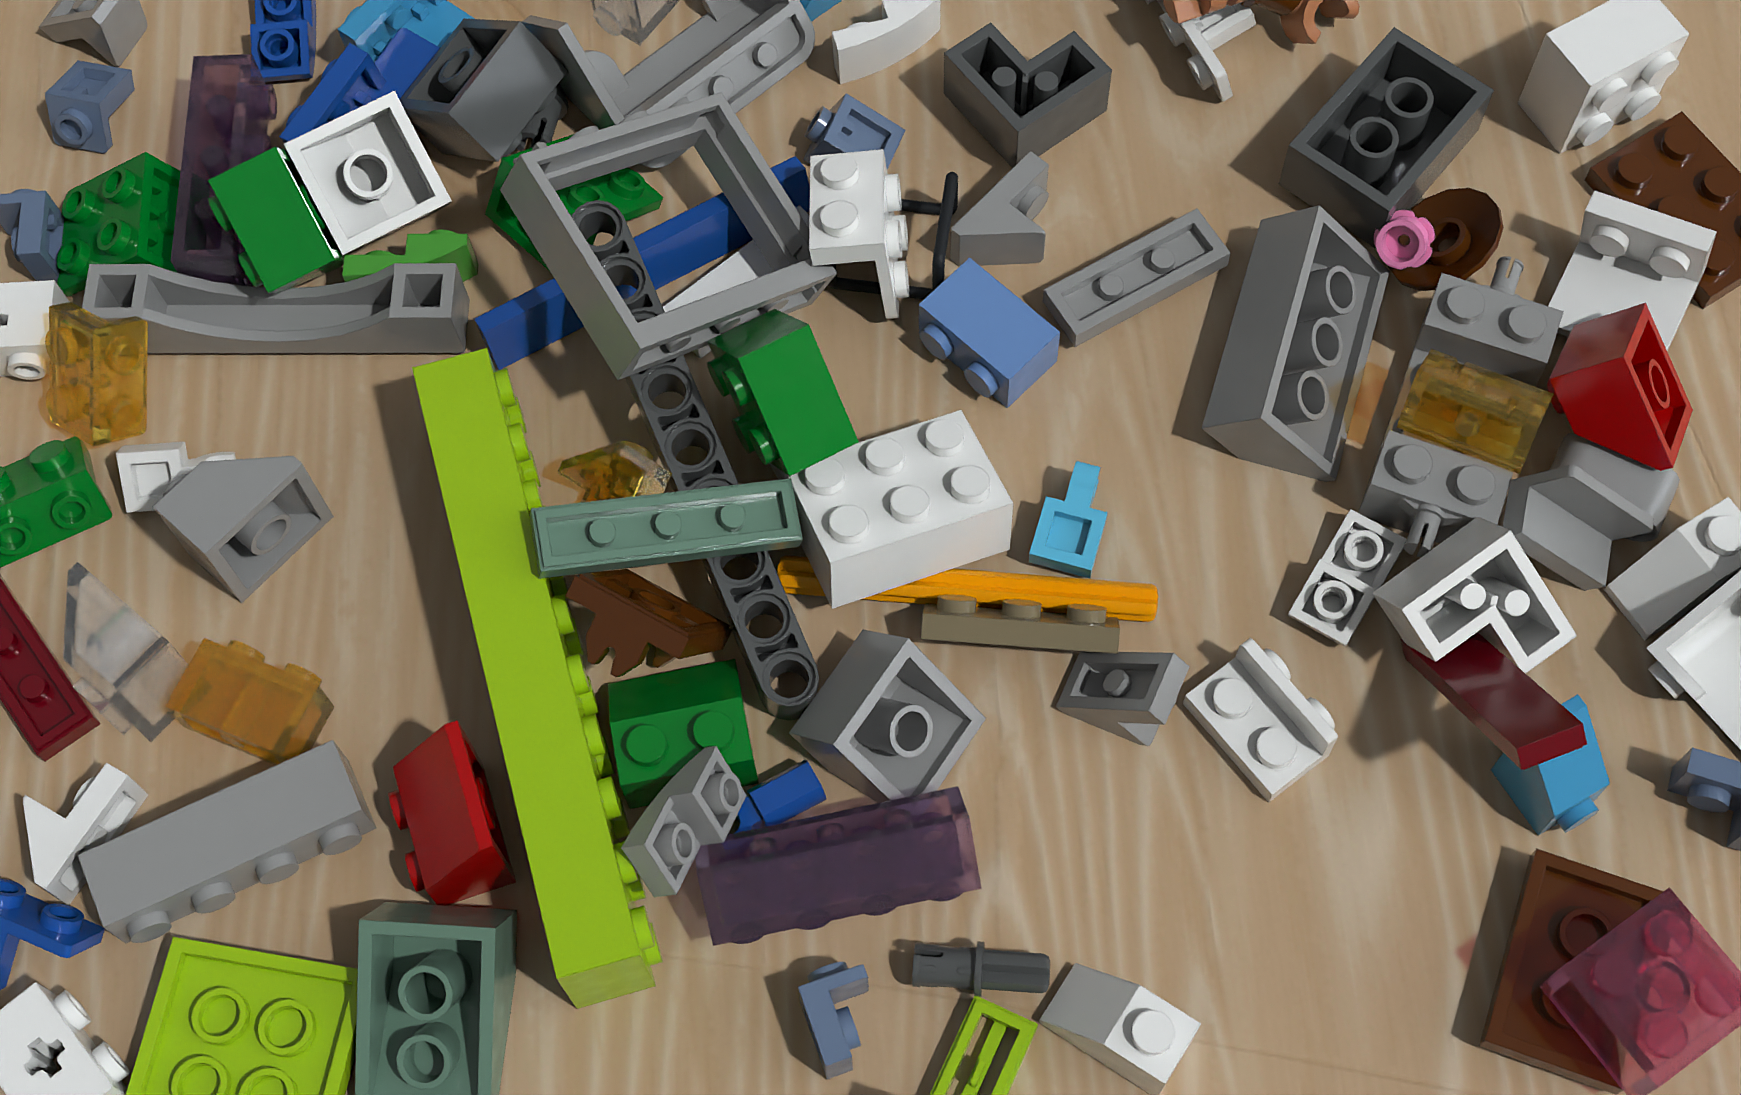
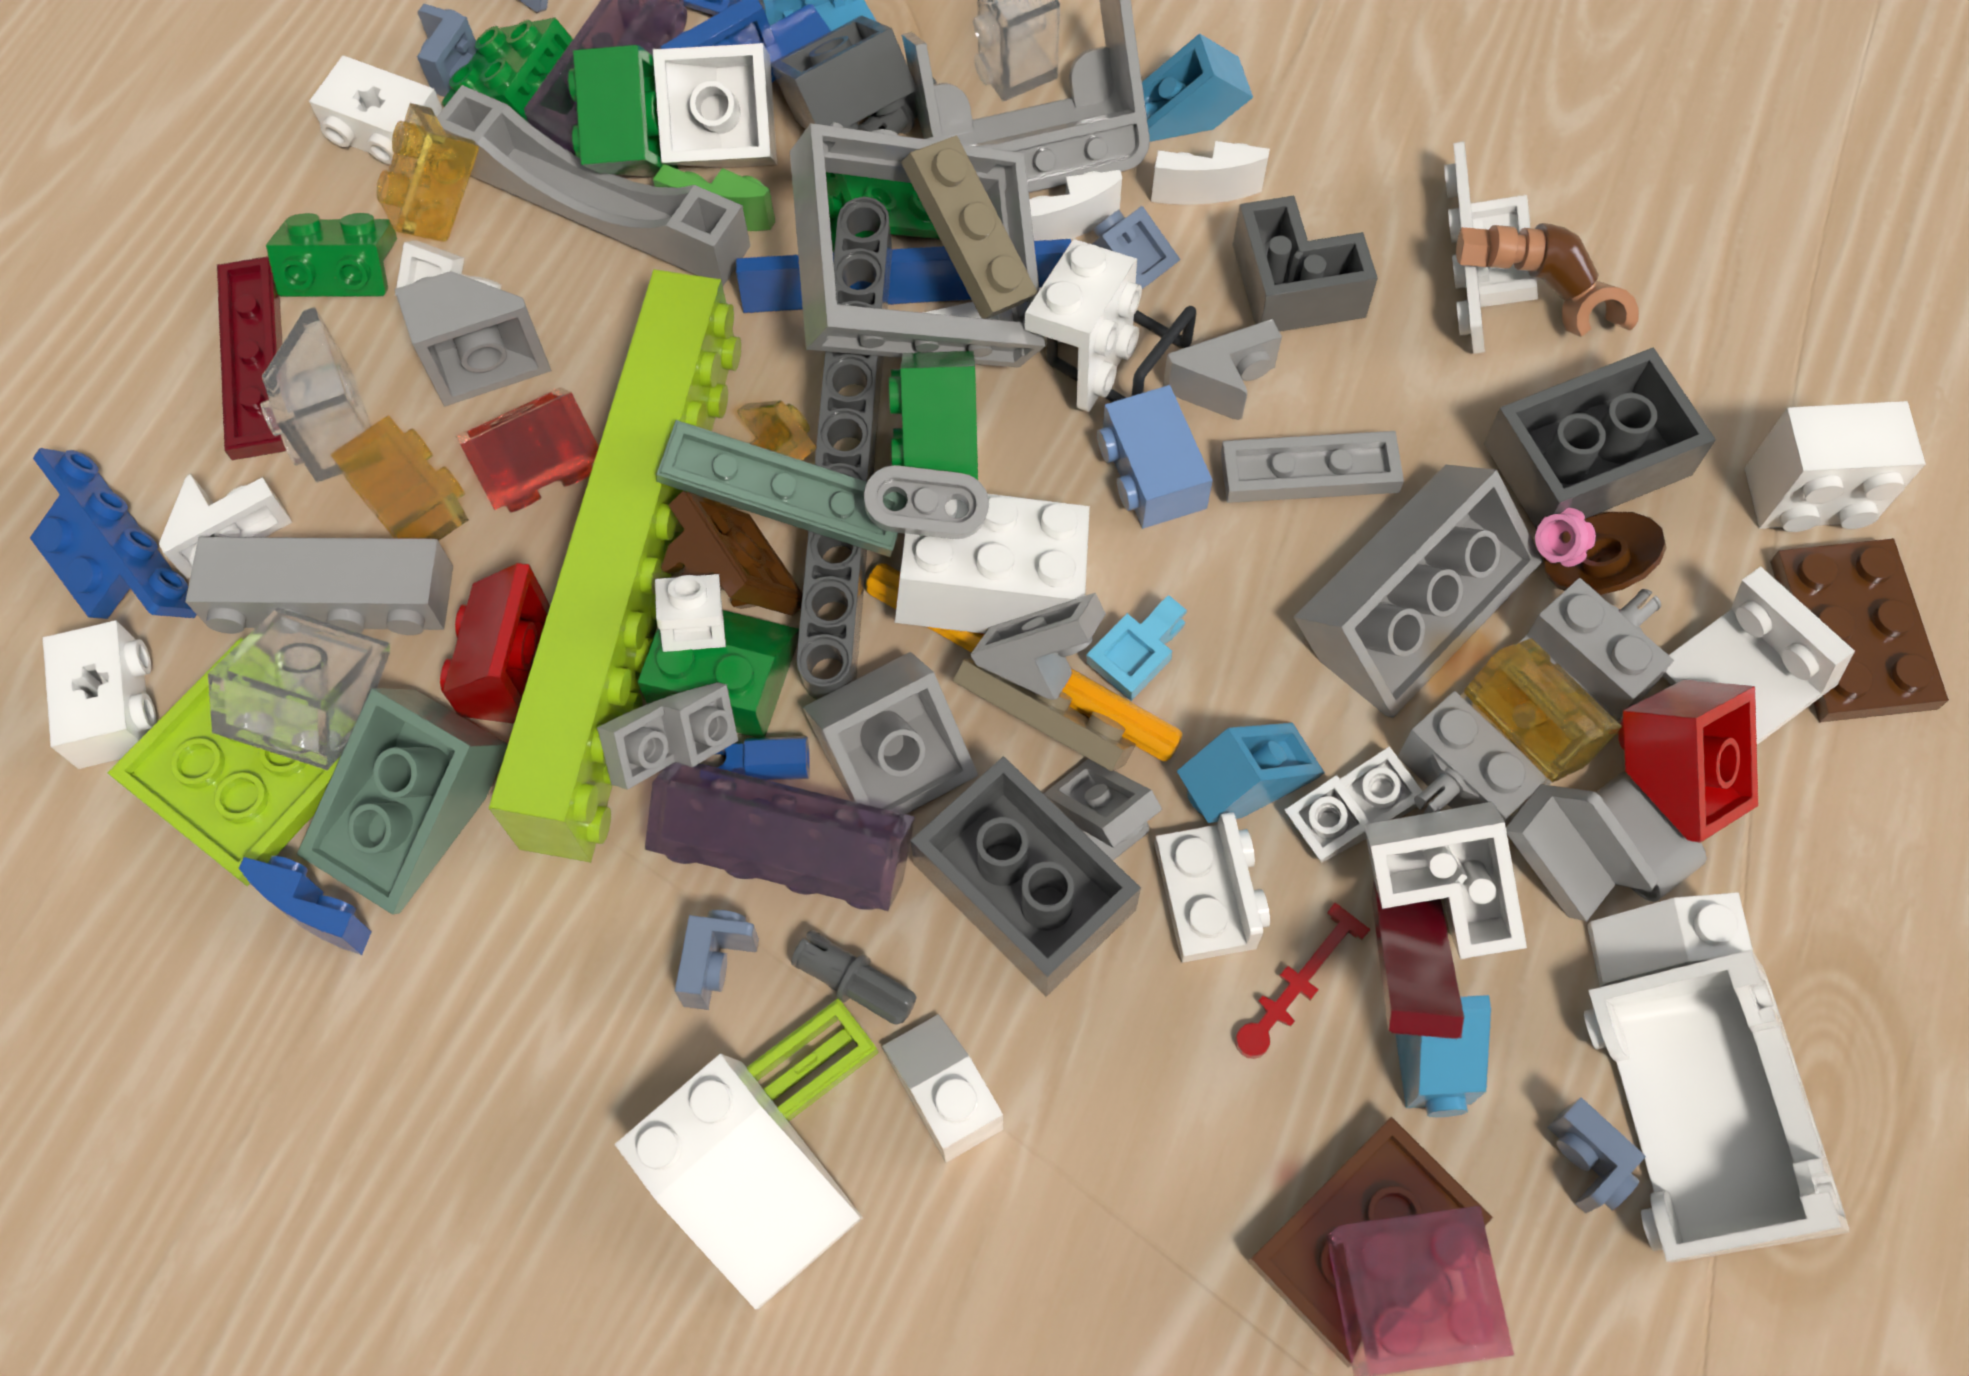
camera: 25 degrees right, 0 degrees up
none -> clear slope [208,607,390,770]
none -> clear red brick [455,387,599,513]
none -> white bracket [655,574,726,652]
none -> light grey plate [864,465,989,539]
none -> dark tan plate [901,135,1038,319]
none -> dark grey brick [910,756,1141,997]
none -> light grey slope [970,593,1106,700]
none -> white slope [1029,170,1122,241]
none -> dark azure slope [1177,723,1325,823]
none -> red piece [1235,902,1371,1059]

